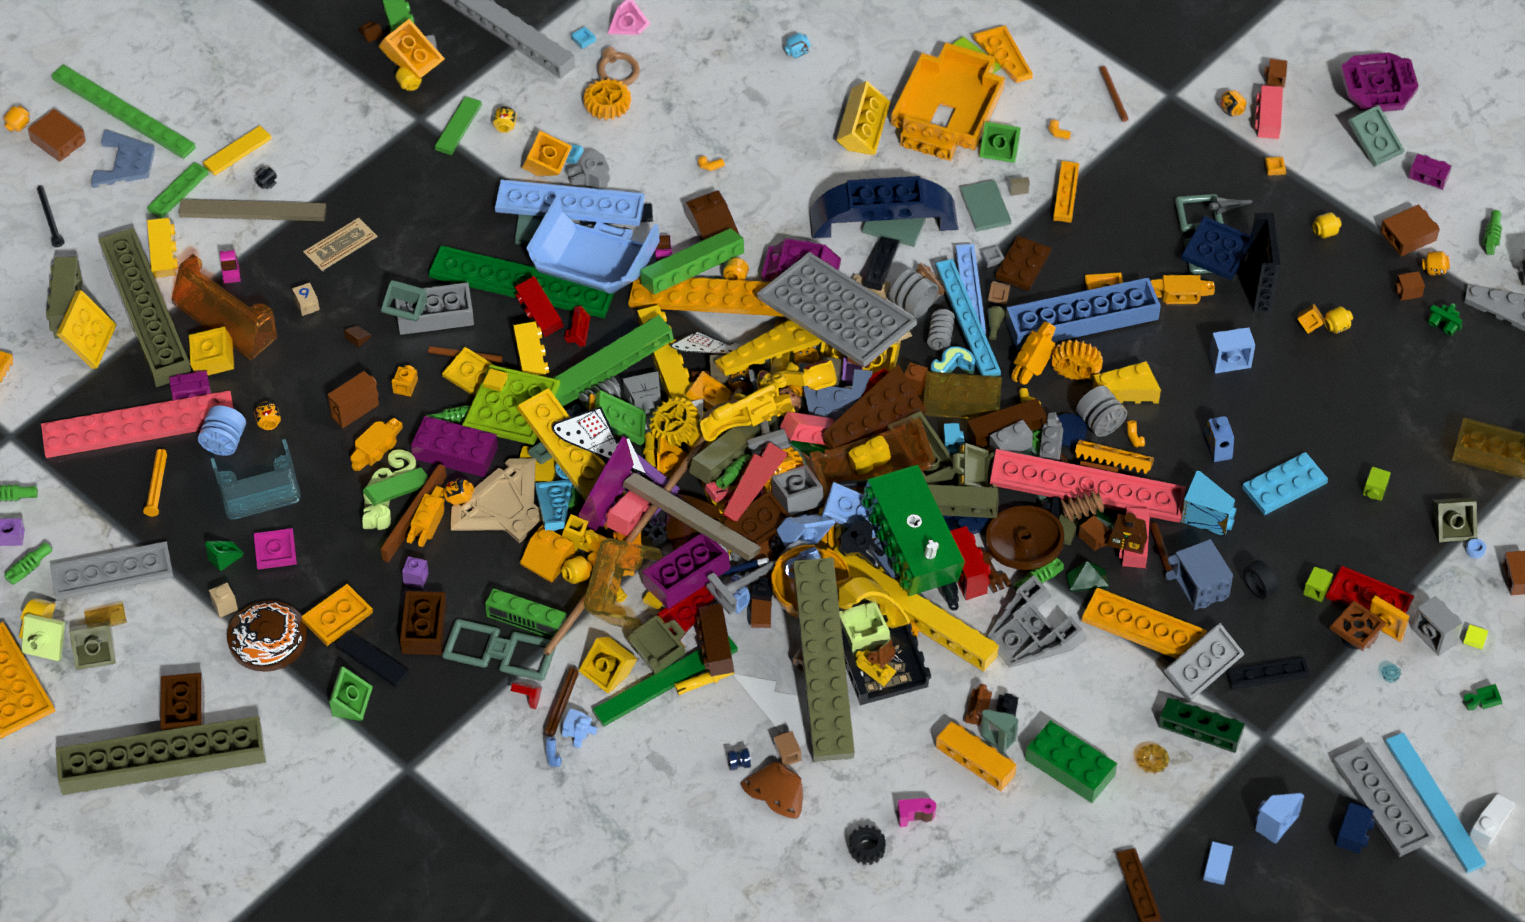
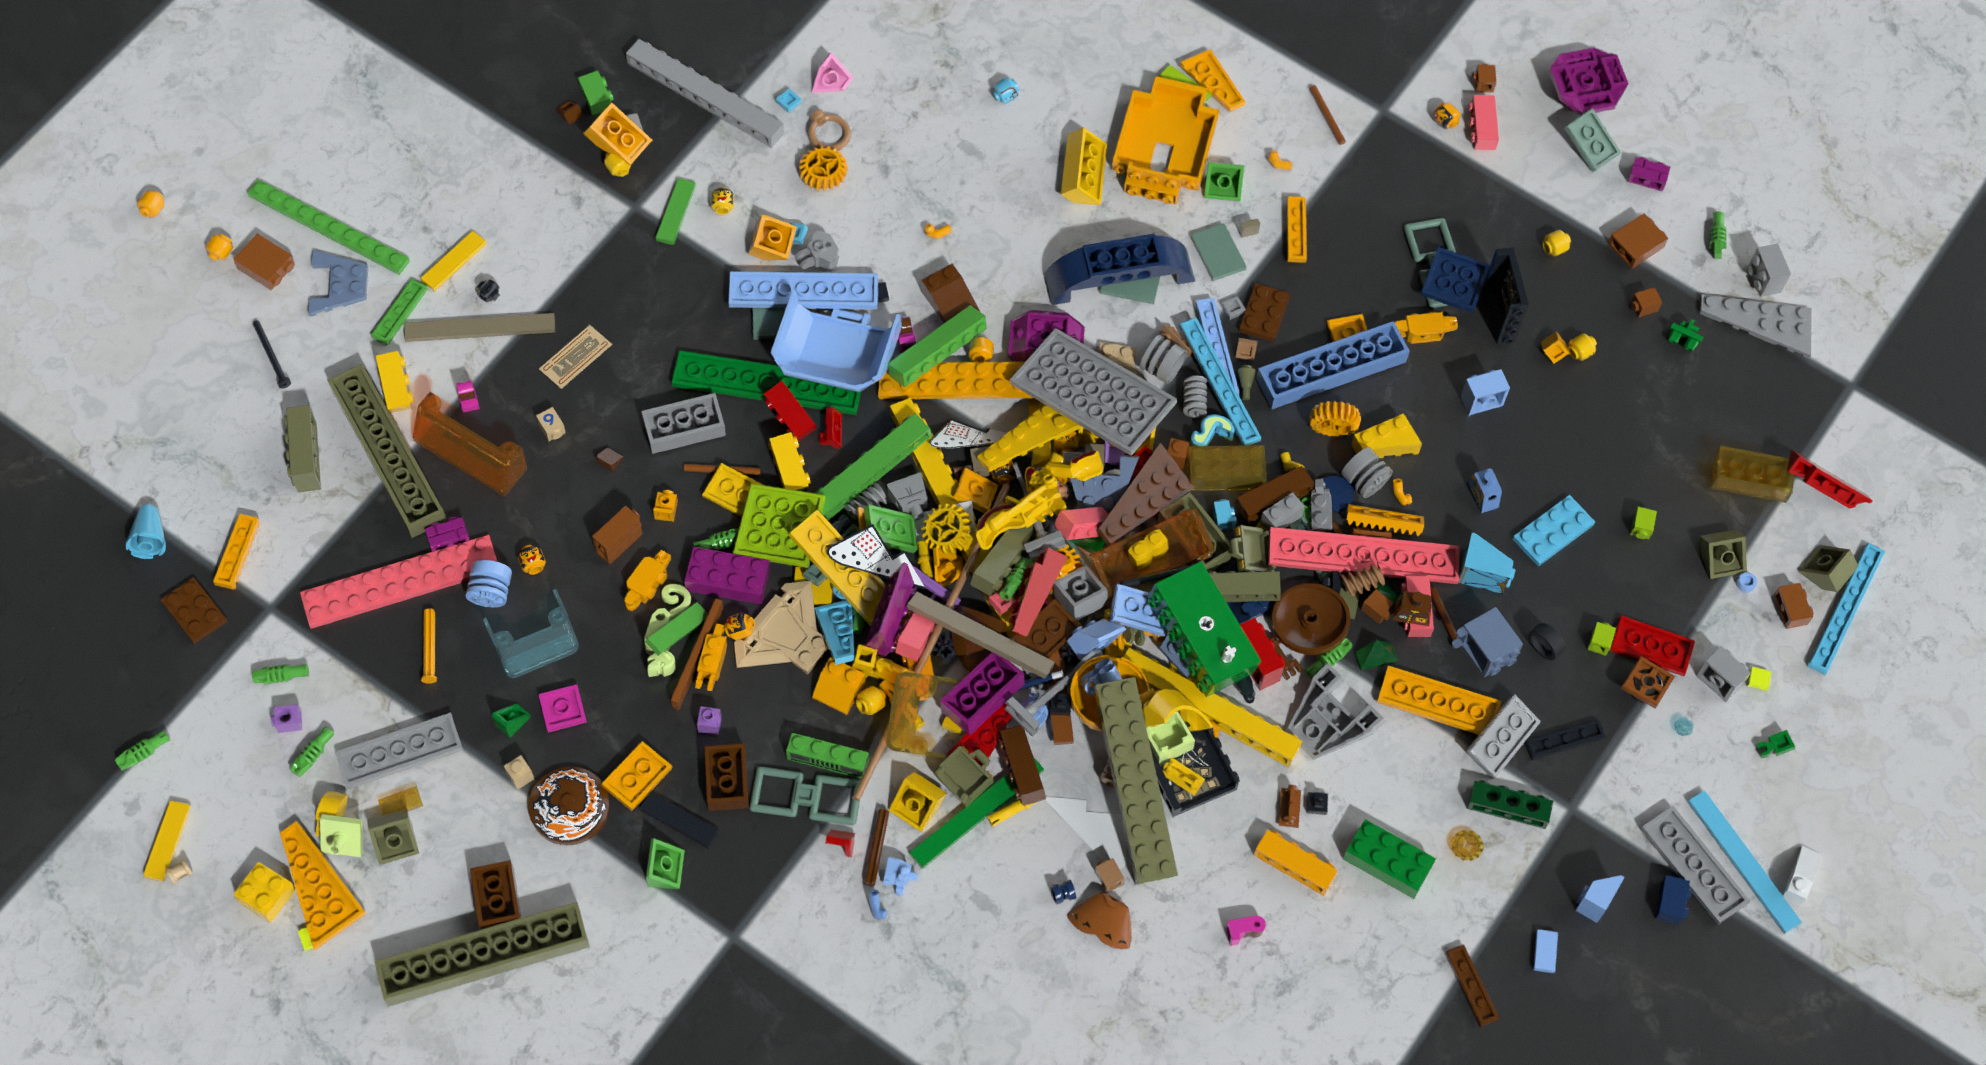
camera: 10 degrees left, 10 degrees up
yellow plate [56,290,117,369] -> none
yellow container [189,326,234,375] -> none
sand green tile [381,280,428,322] -> none
yellow tile [483,369,508,392] -> none
black hinge [839,520,884,566] -> none
black tyre [849,825,886,865] -> none
black tile [863,237,900,291] -> none
dark orange hinge [867,640,895,669] -> none
sand green tile [980,710,1019,753] -> none
light orange hinge [1011,321,1056,385] -> none
dark grey piece [1209,197,1252,215] -> none
light orange tile [1265,157,1286,176] -> none
light orange tile [1368,596,1410,642] -> none
light orange head [1422,251,1450,276] -> none

